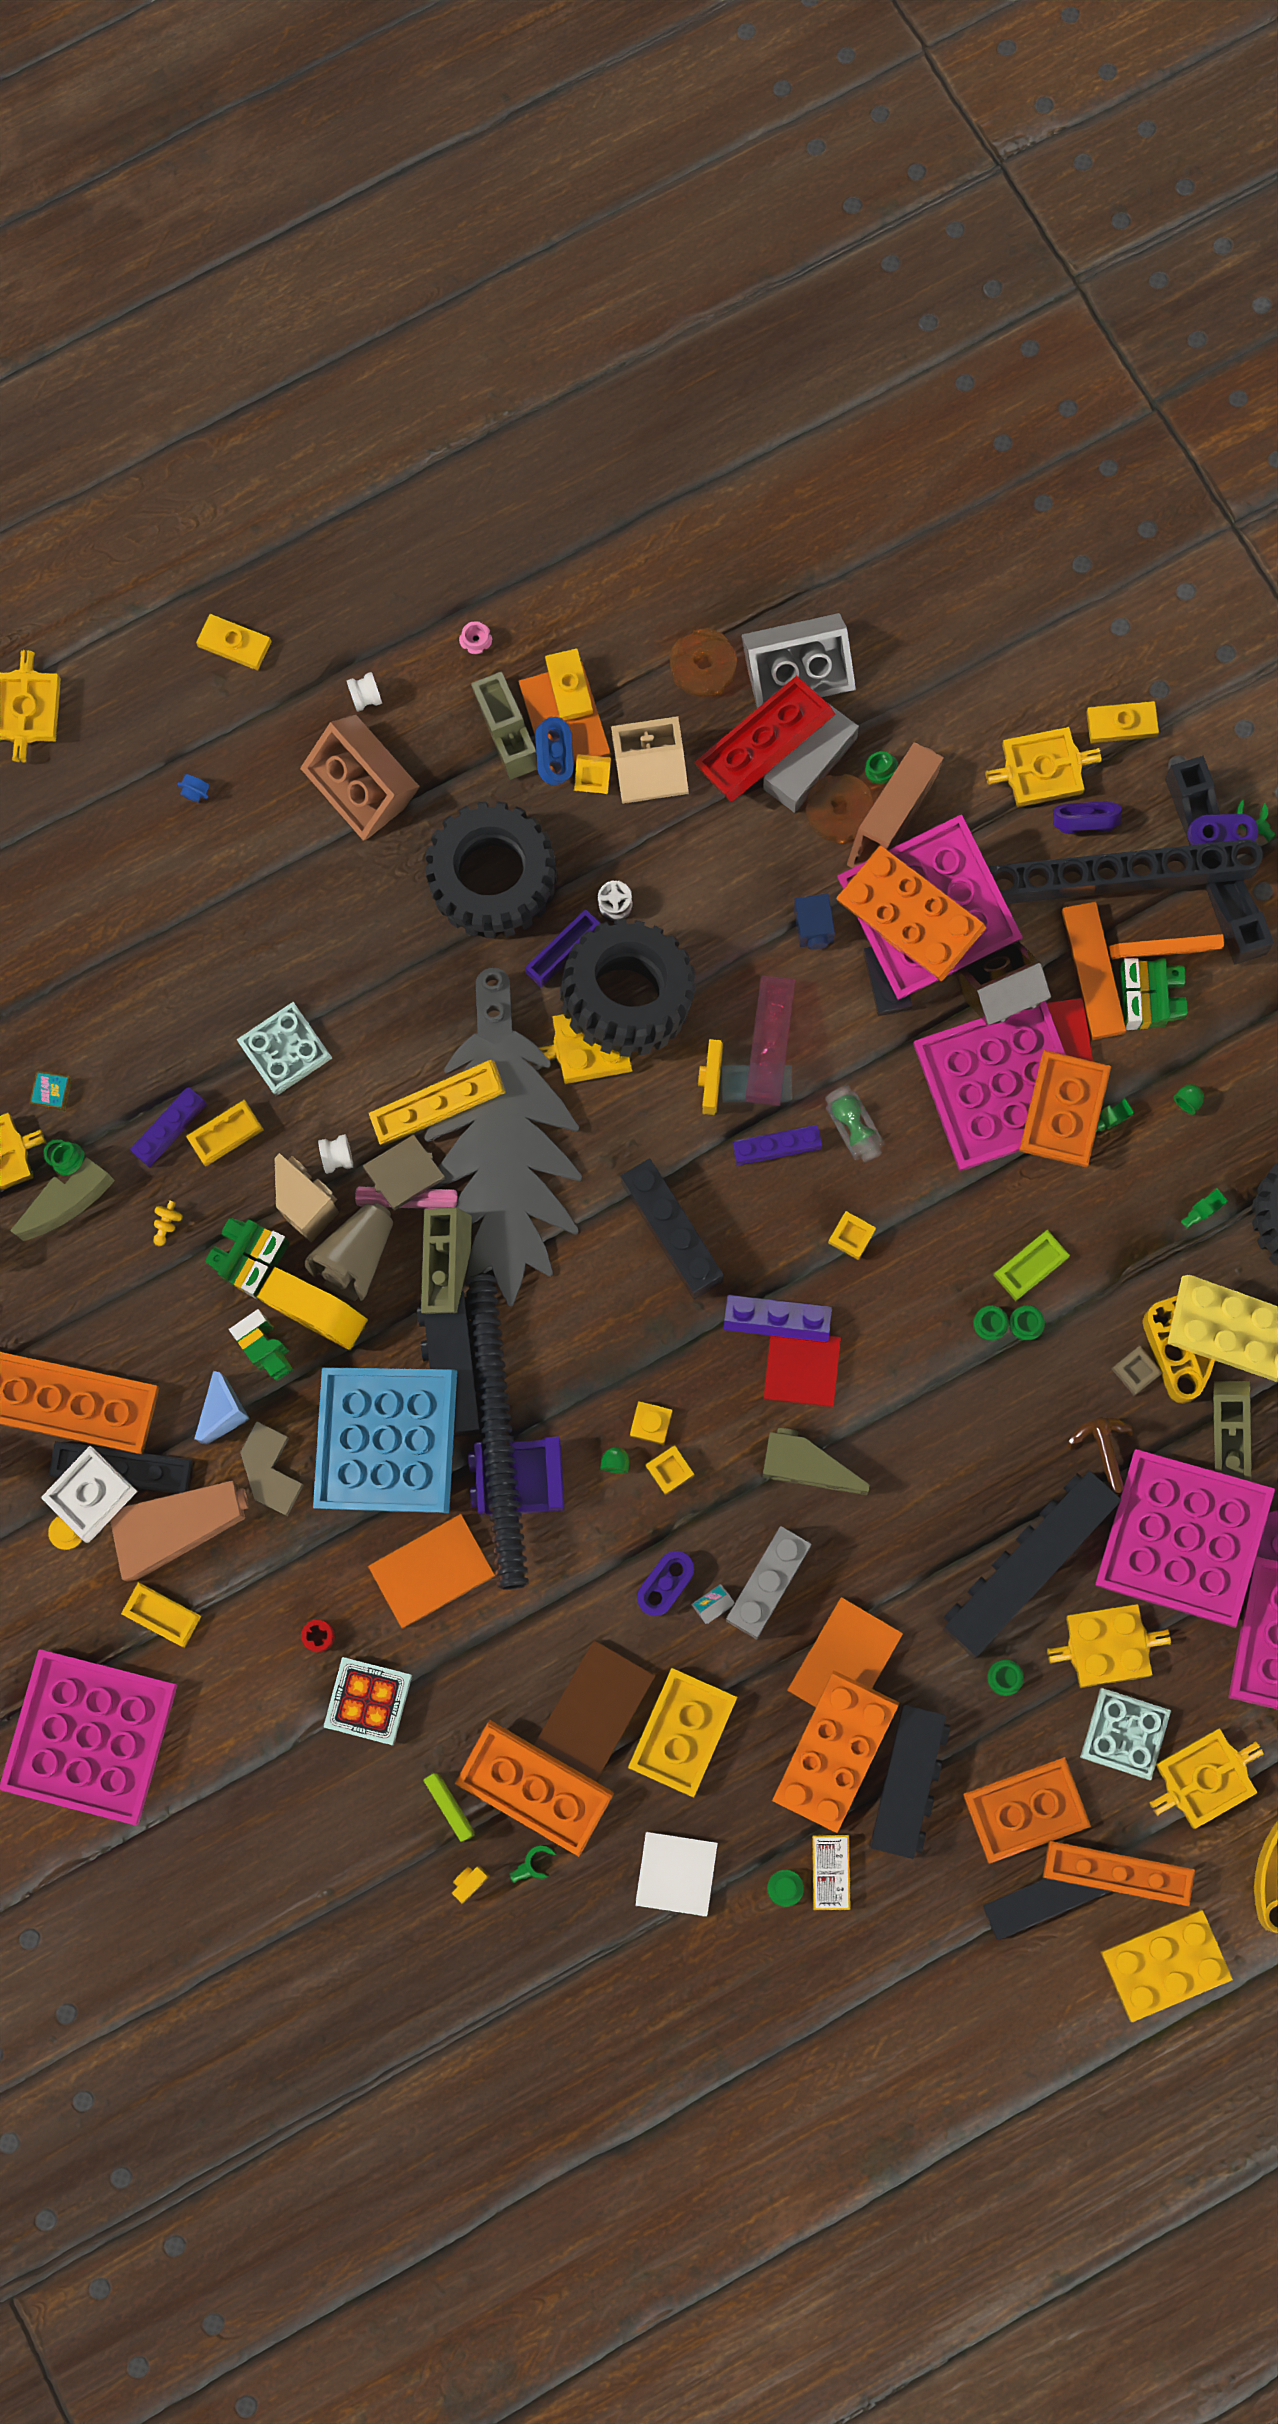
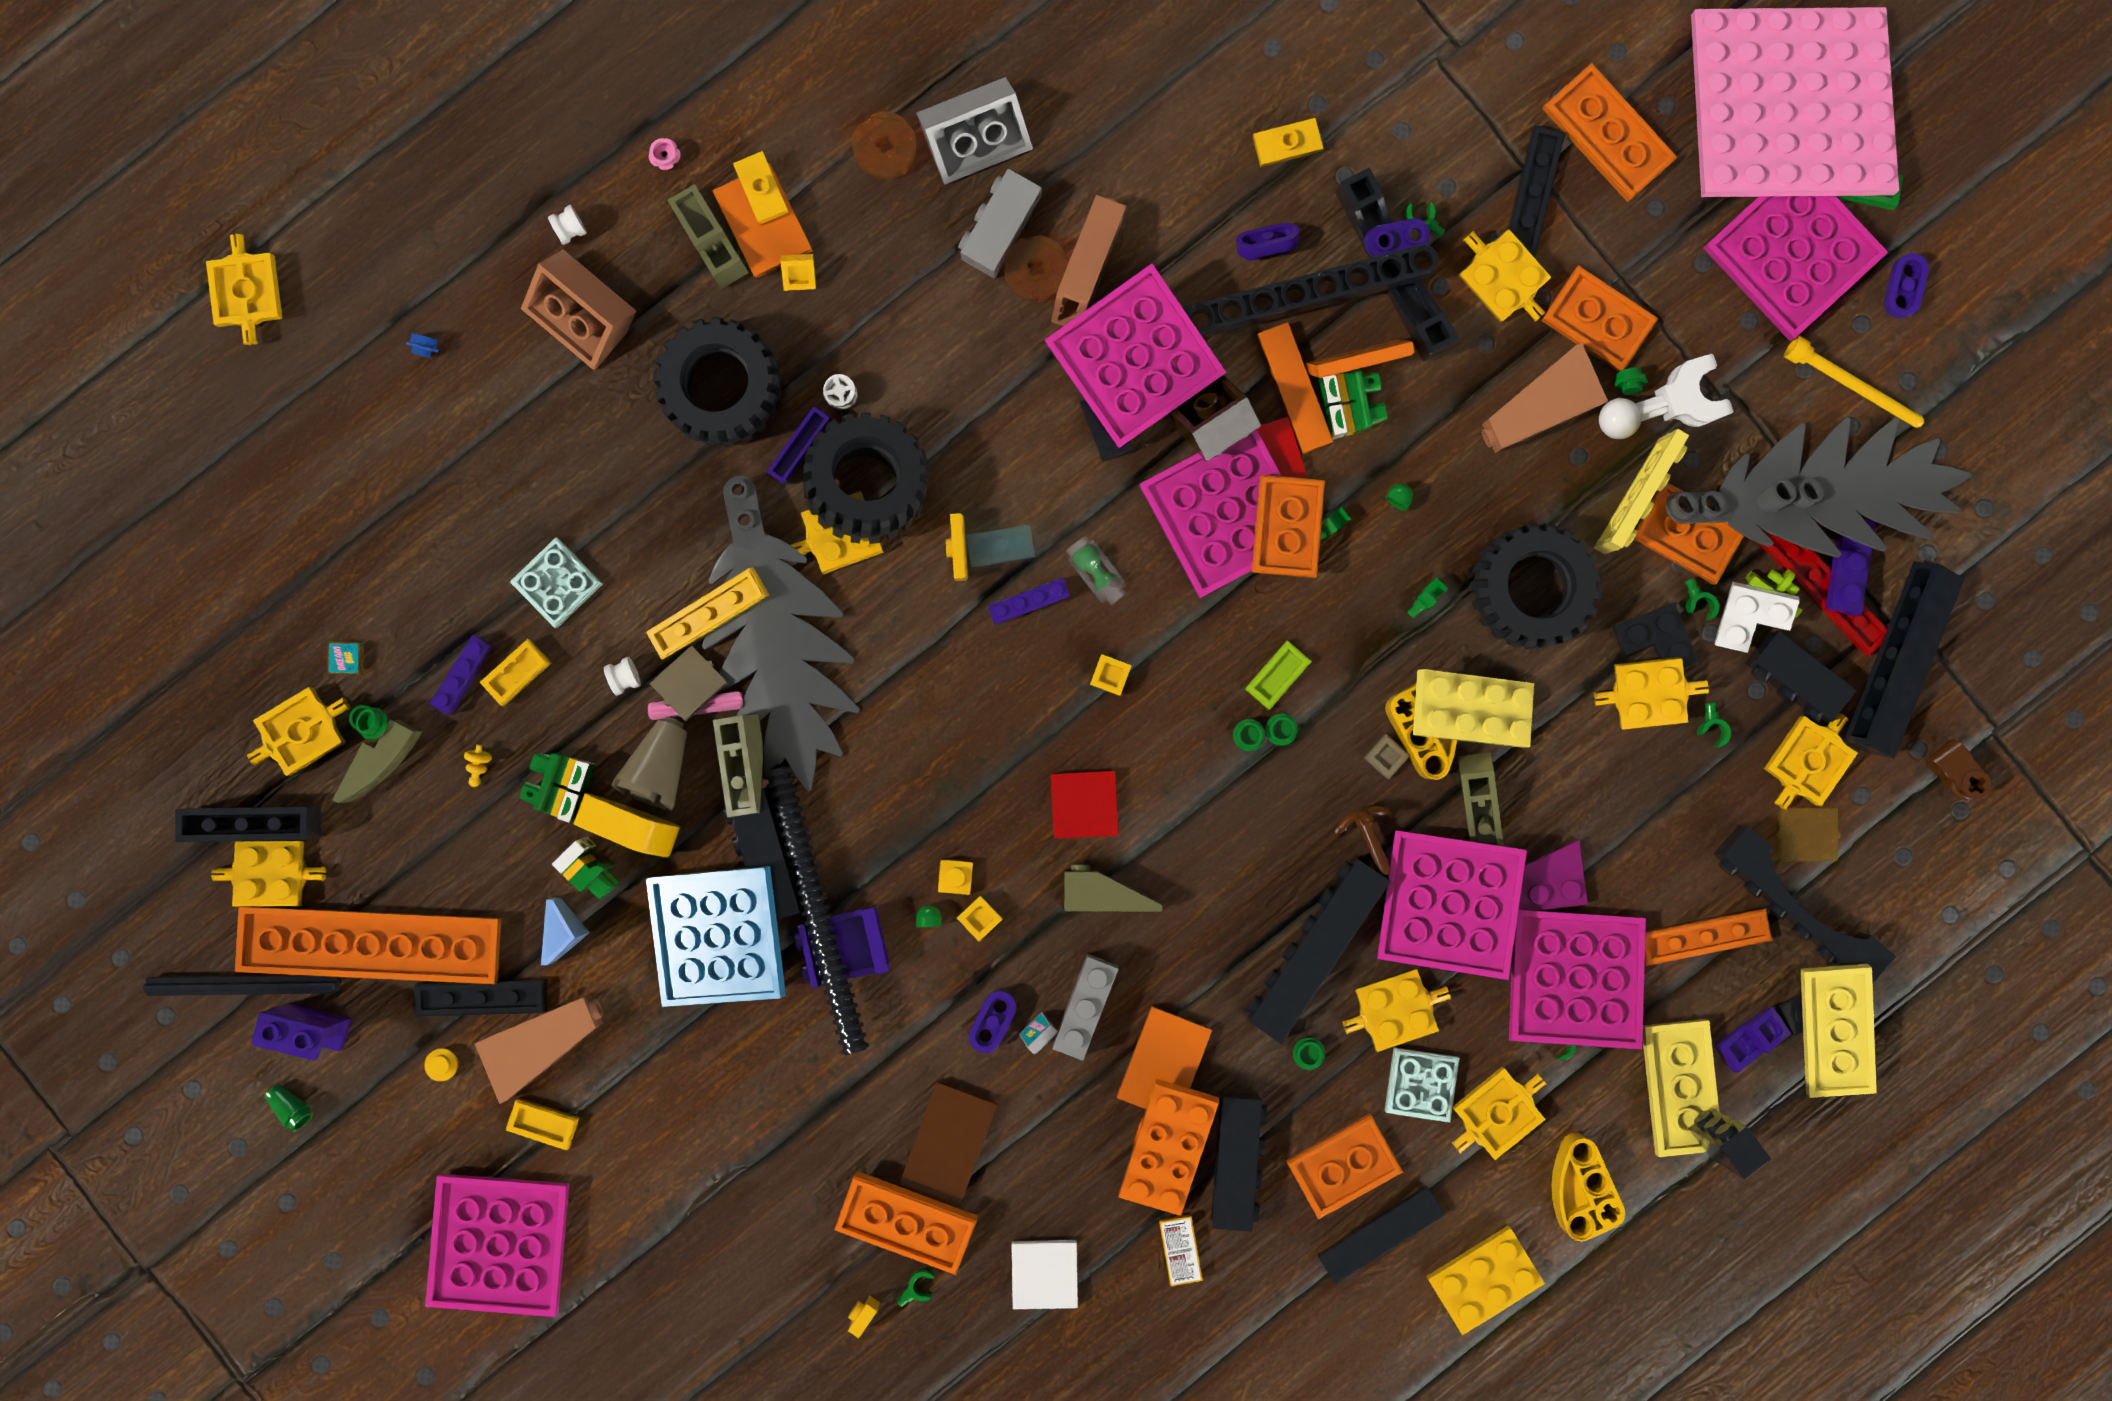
camera: 20 degrees left, 10 degrees up
white tile [41,1446,137,1544] -> none
yellow plate [196,614,271,671] -> none
dark tan tile [240,1422,304,1516] -> none
tan slope [275,1153,339,1243] -> none
red bush [301,1620,335,1652] -> none
tile [324,1657,412,1745] -> none
orange tile [368,1514,496,1629] -> none
lime tile [423,1773,475,1842] -> none
blue plate [535,717,573,785] -> none
tan slope [611,716,689,804] -> none
black brick [620,1158,723,1300] -> none
yellow plate [628,1668,737,1798] -> none
red plate [694,675,836,803] -> none
dark purple plate [724,1295,832,1342] -> none
clear pink plate [745,976,795,1106] -> none
green plate [767,1870,804,1907] -> none
dark blue brick [794,893,835,950] -> none
orange plate [836,845,986,982] -> none
green plate [865,751,899,784] -> none
yellow plate [985,727,1101,807] -> none
orange tile [1043,1841,1195,1906] -> none

